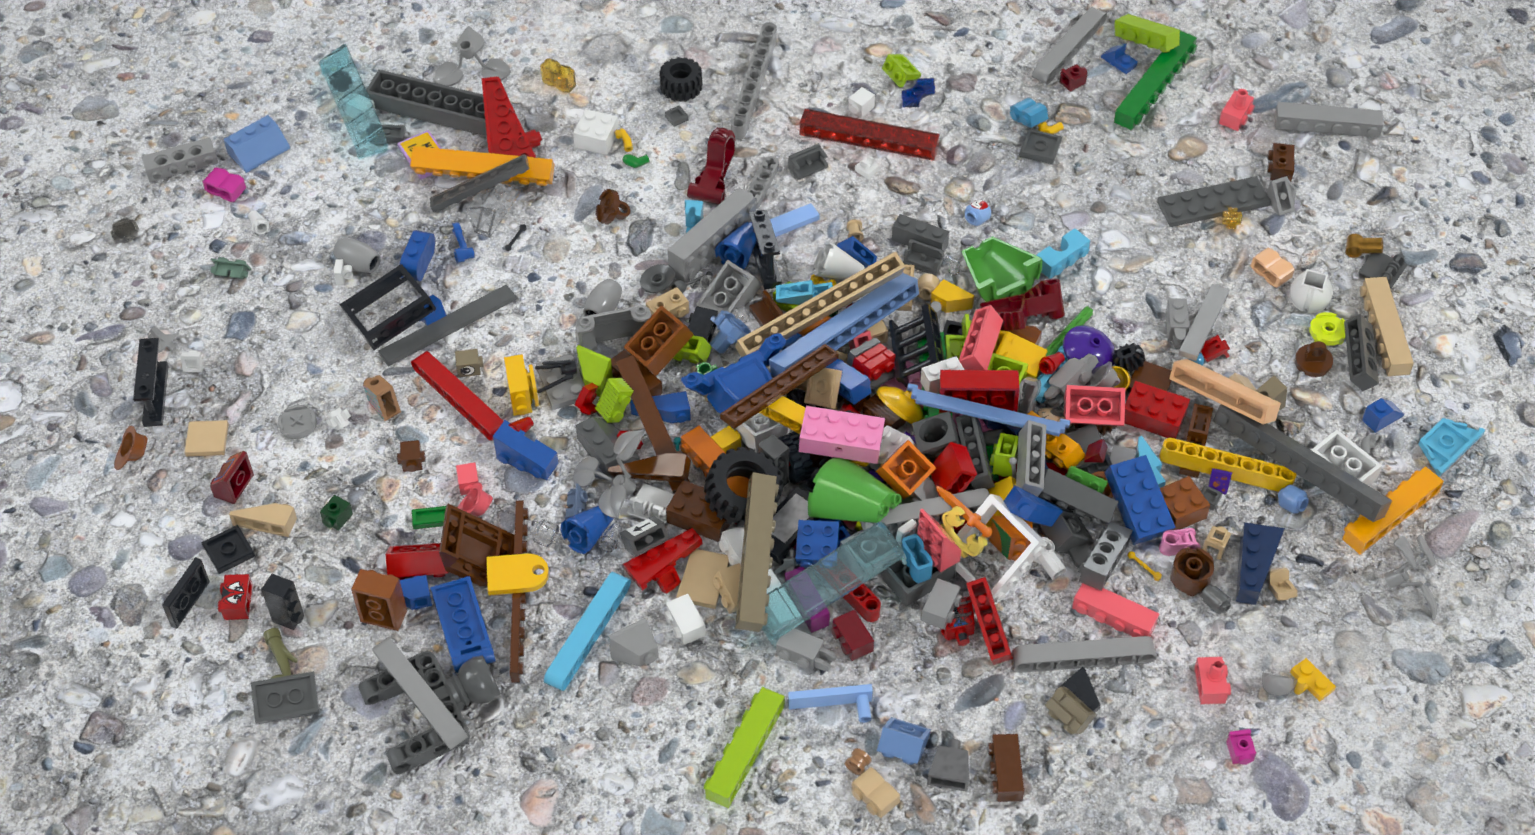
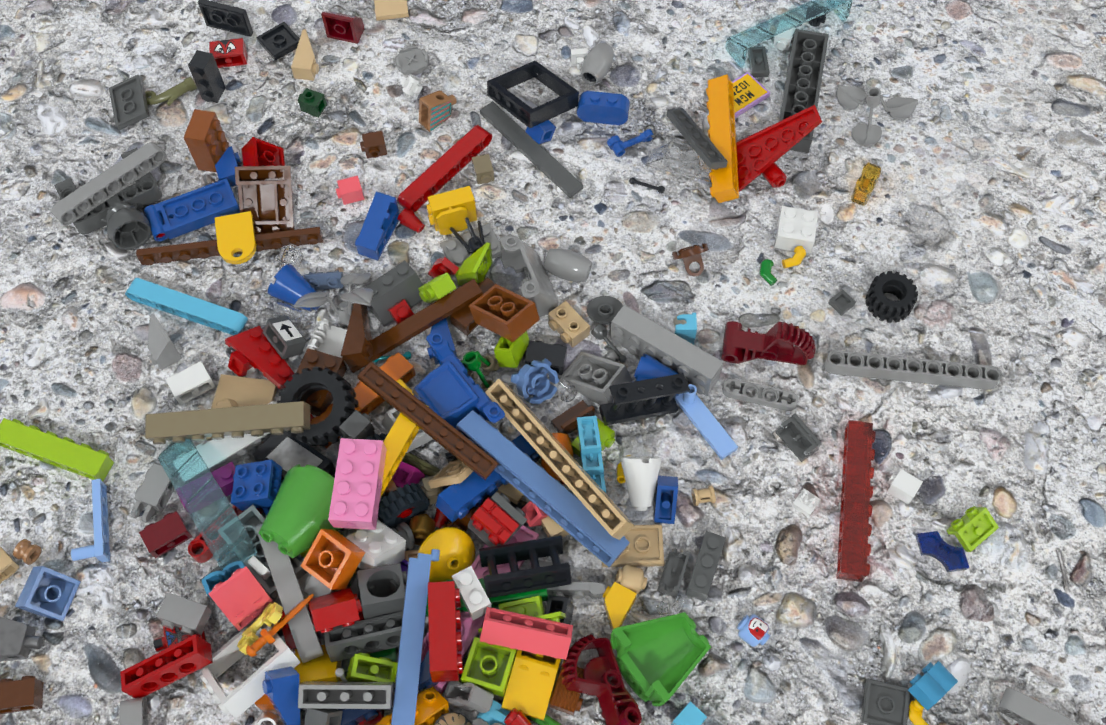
camera: 85 degrees right, 10 degrees up
green tile [412,506,446,530] -> none
coral piece [457,482,493,517] -> none

